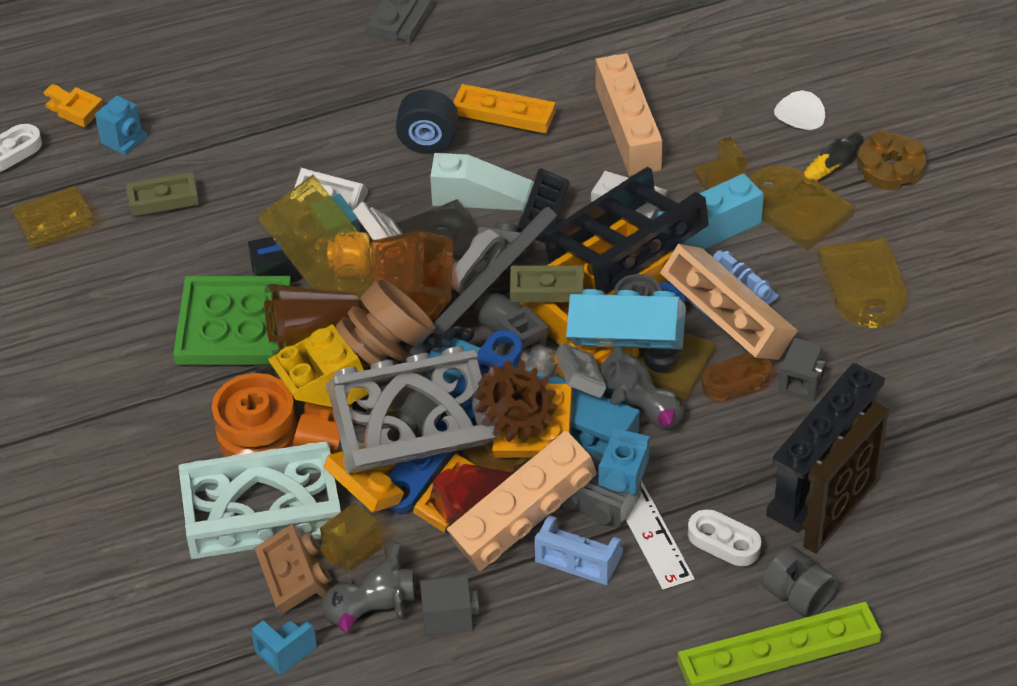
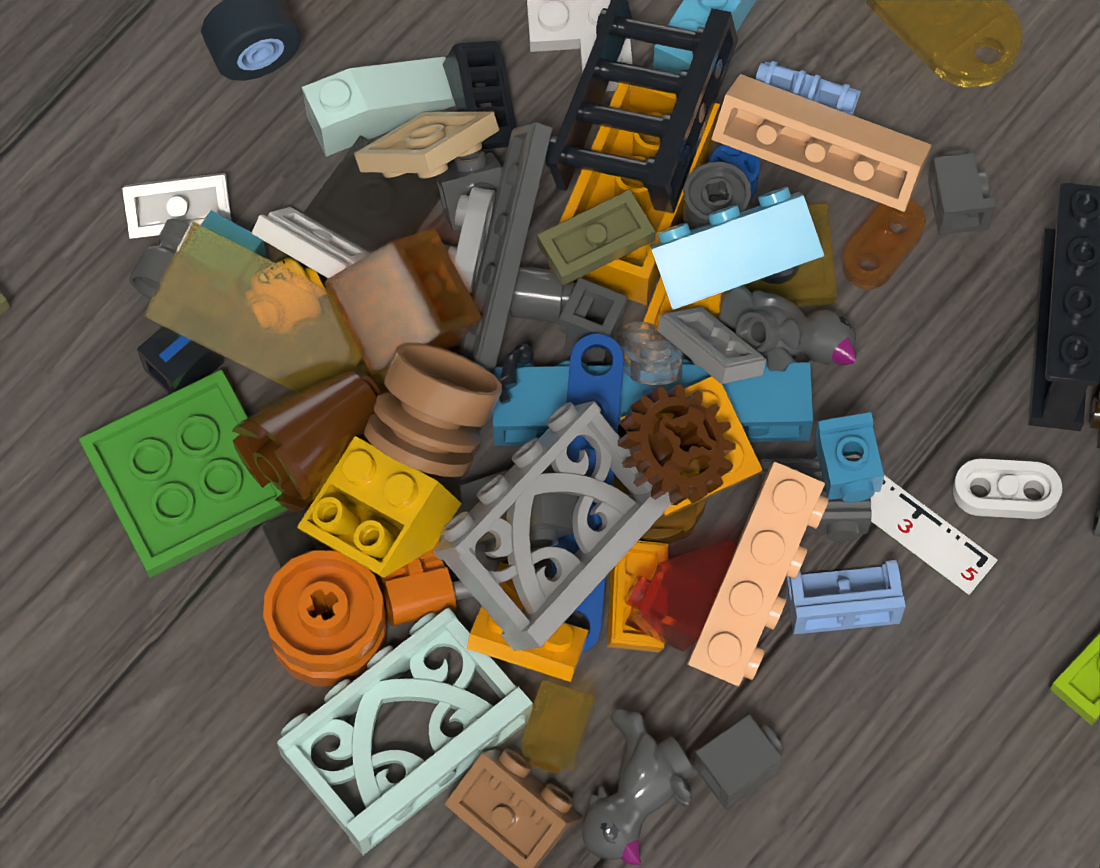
camera: 30 degrees left, 20 degrees up
none -> tan plate [354,112,499,178]

